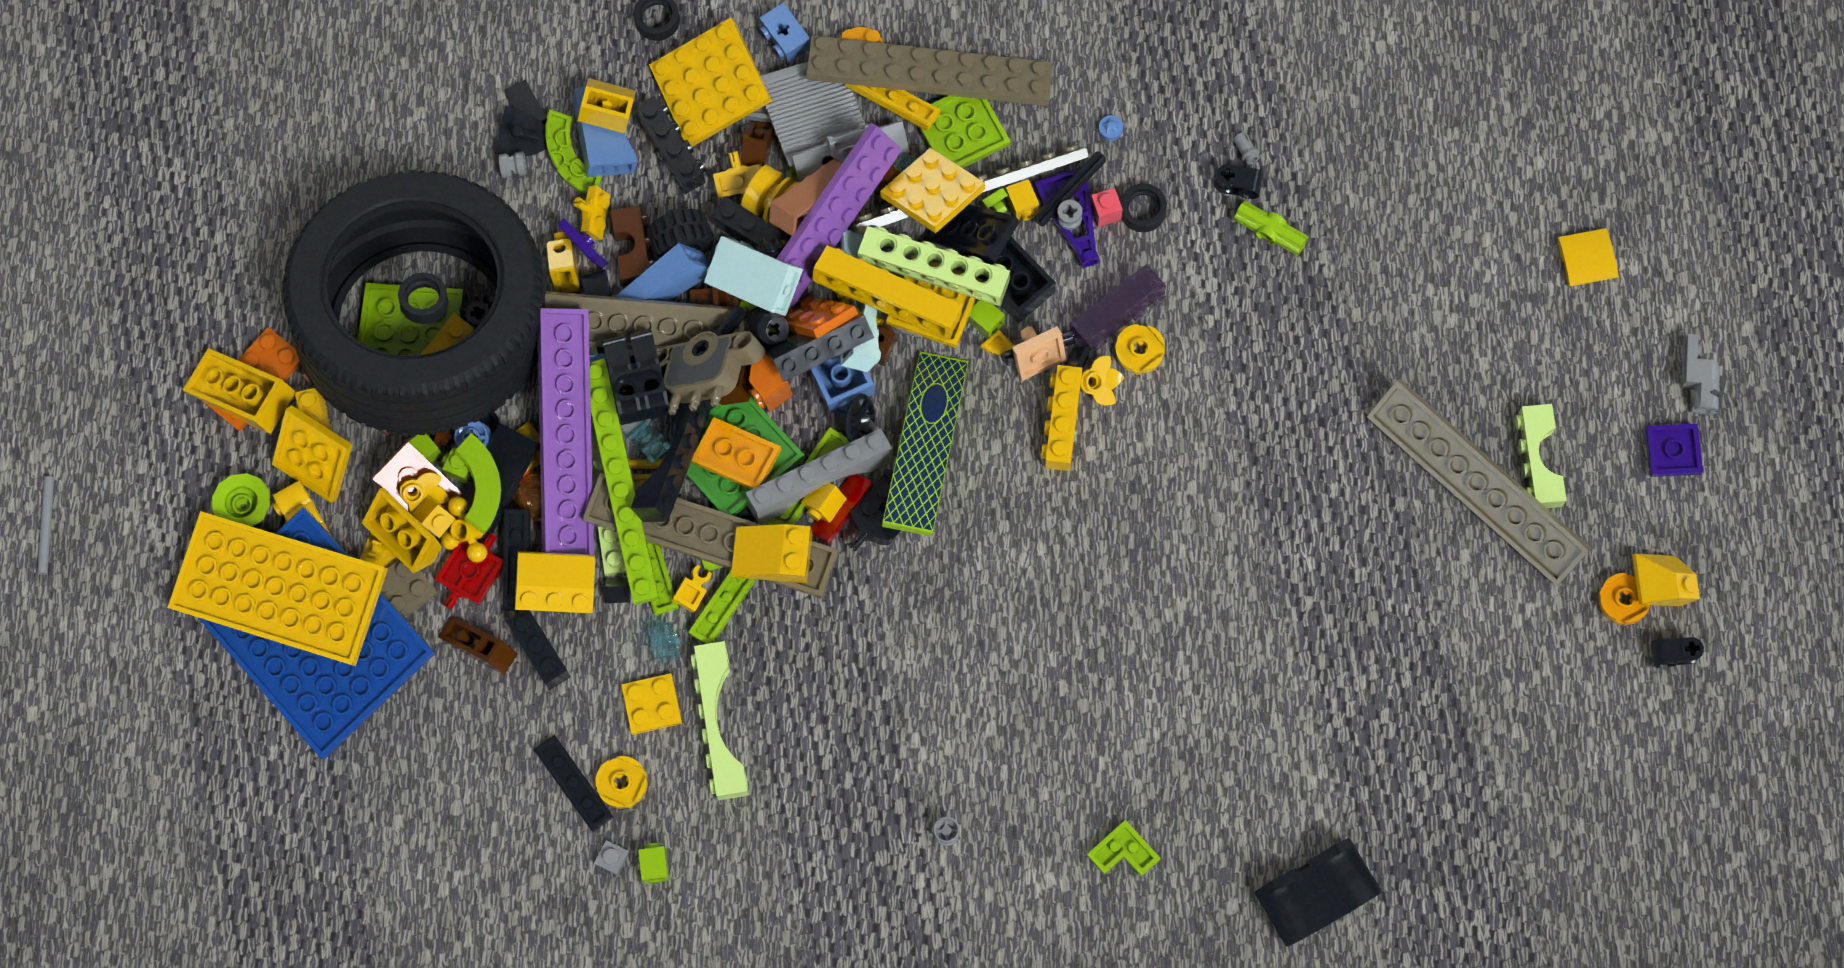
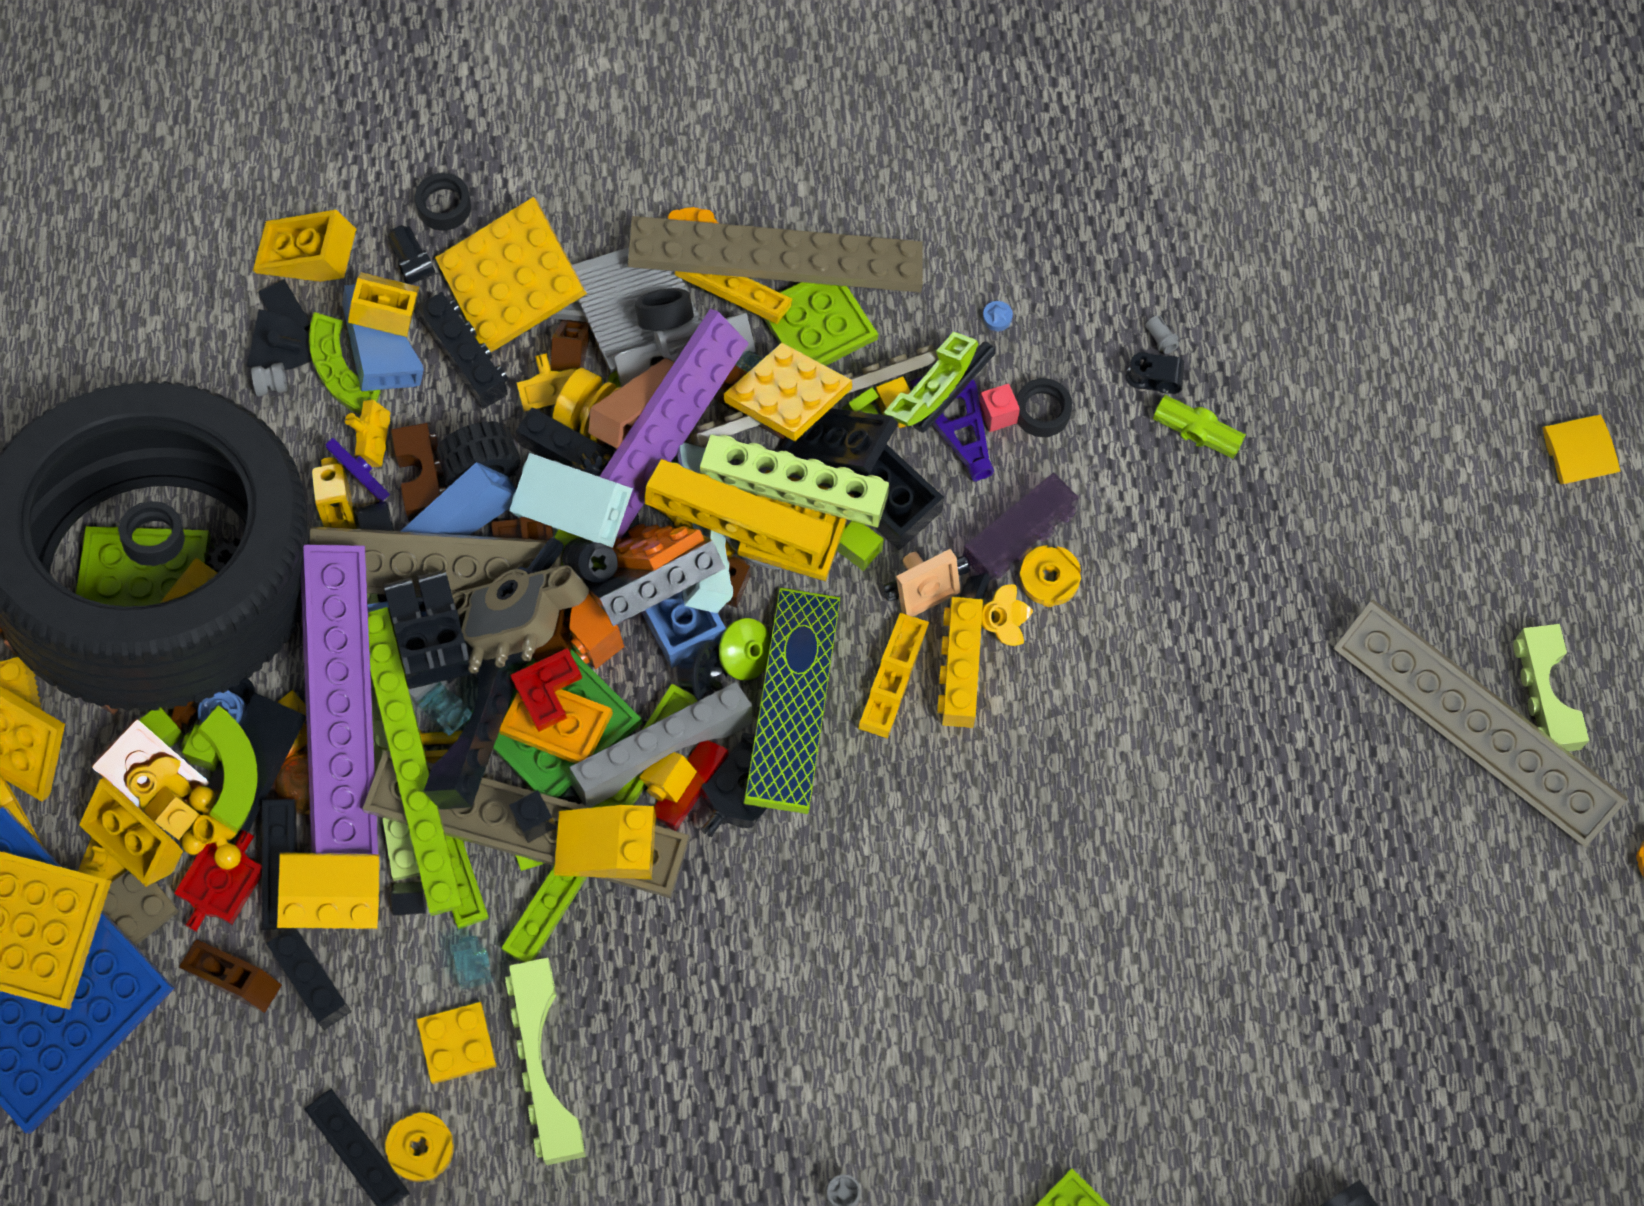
camera: 10 degrees left, 5 degrees down
yellow plate [671,565,712,613] -> none
medium blue brick [759,3,811,63] -> none
yellow tile [980,329,1015,355] -> none
light grey wheel [1058,200,1082,230] -> none
none -> yellow slope [253,210,356,282]
none -> black piece [387,225,436,284]
none -> black brick [509,790,556,843]
none -> red plate [510,648,582,732]
none -> black tyre [635,288,694,331]
none -> lime dish [719,618,771,680]
none -> yellow slope [858,613,929,739]
none -> lime slope [883,331,978,426]

